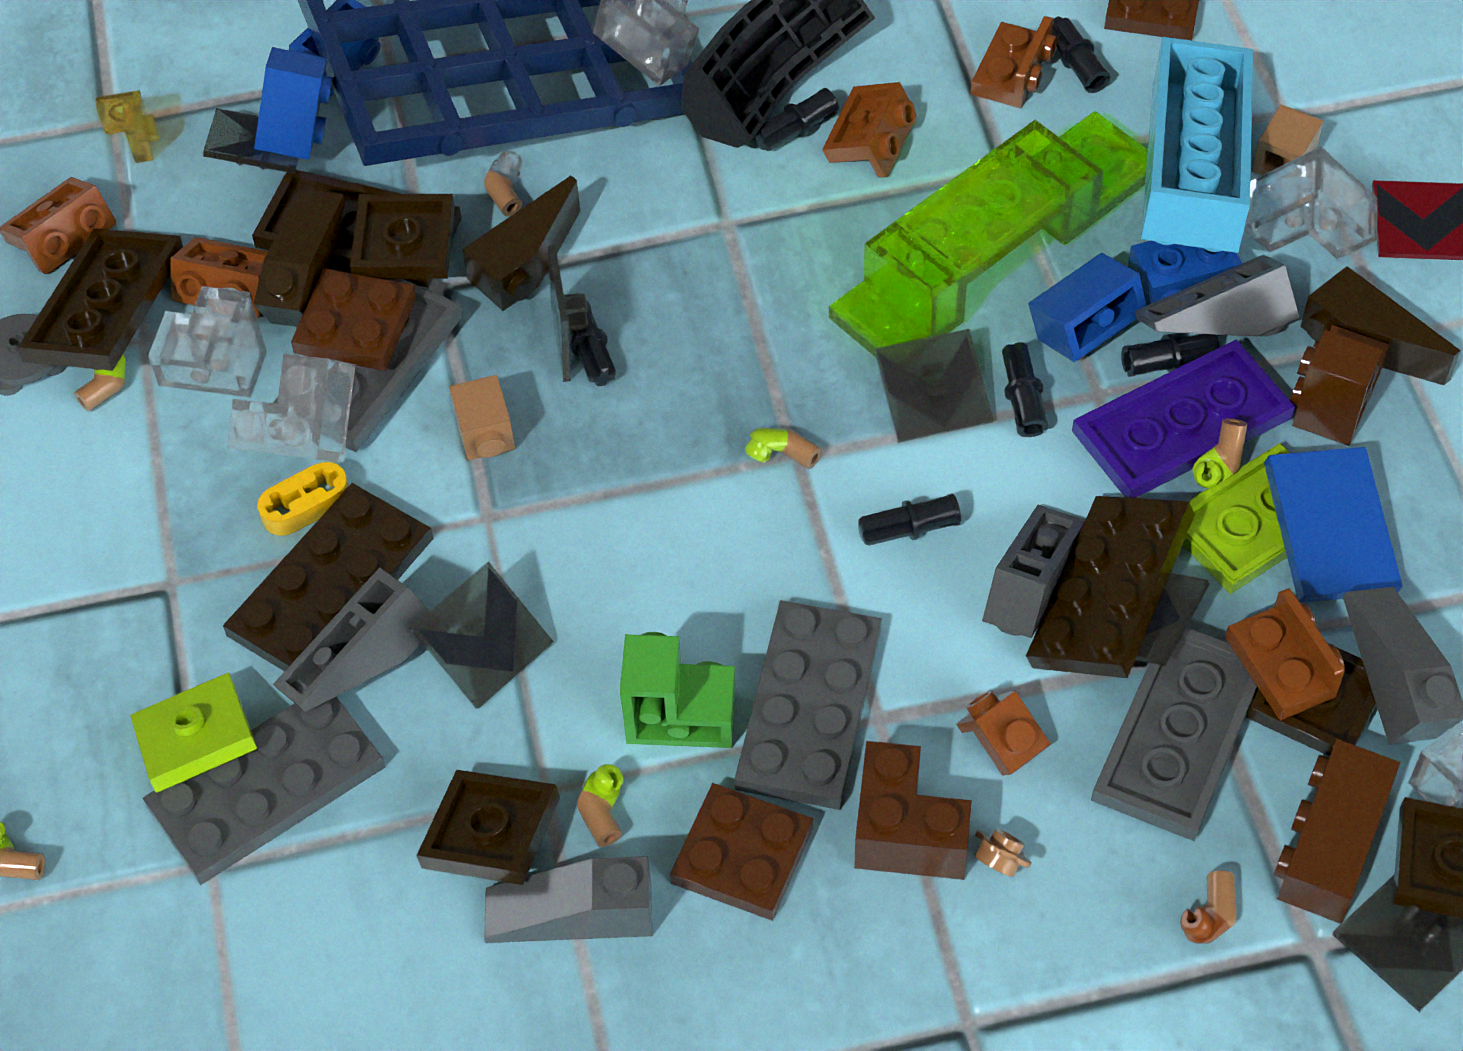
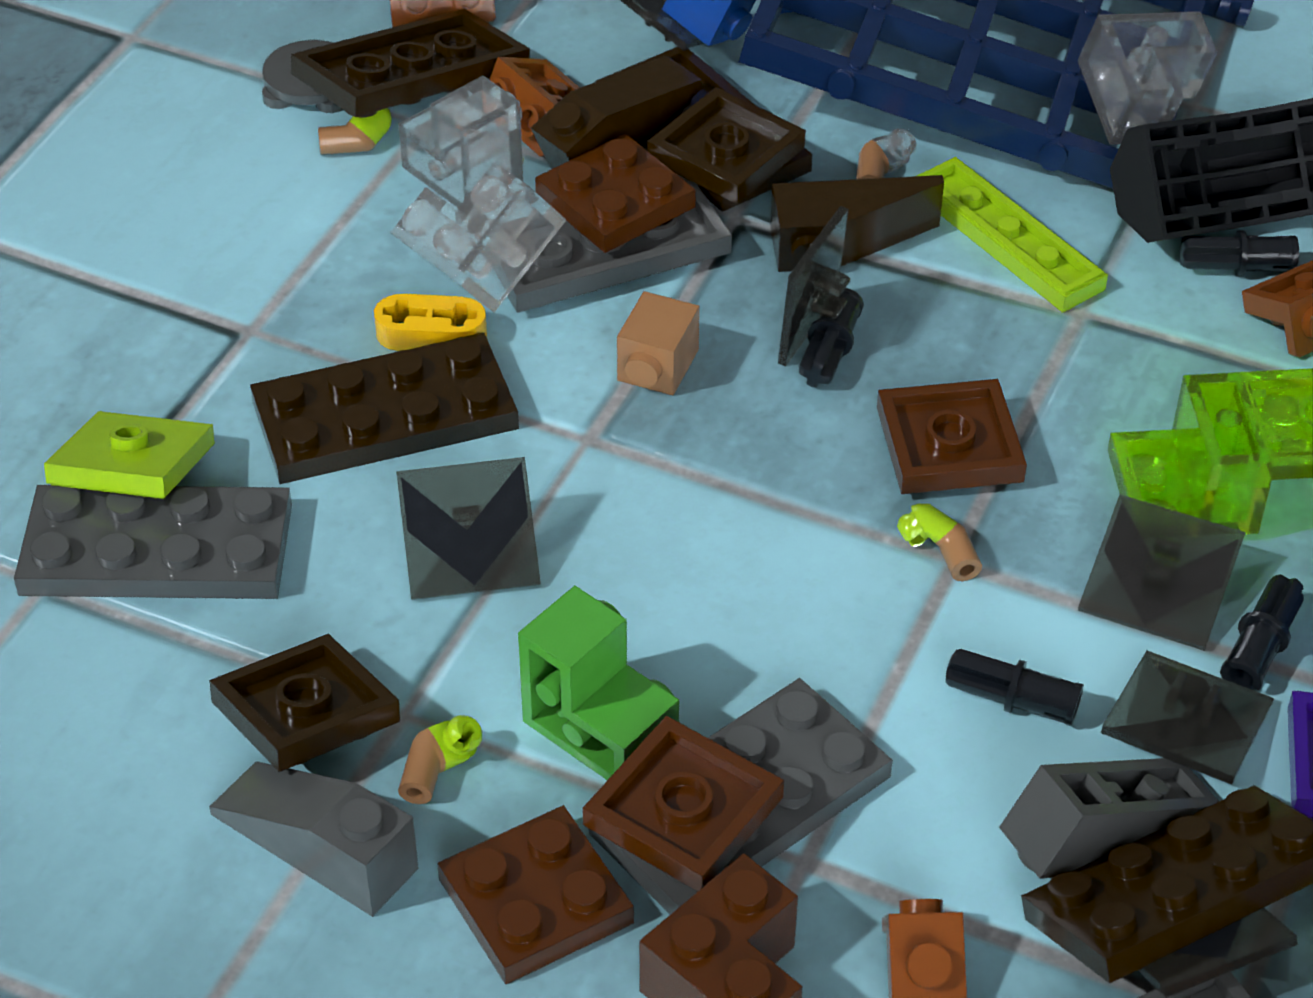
camera: 35 degrees right, 10 degrees down
dark grey slope [273,567,440,712] -> none
none -> reddish brown plate [583,715,784,891]
none -> reddish brown plate [877,379,1027,494]
none -> lime tile [917,157,1108,313]
none -> clear smoke piece [1101,650,1274,784]

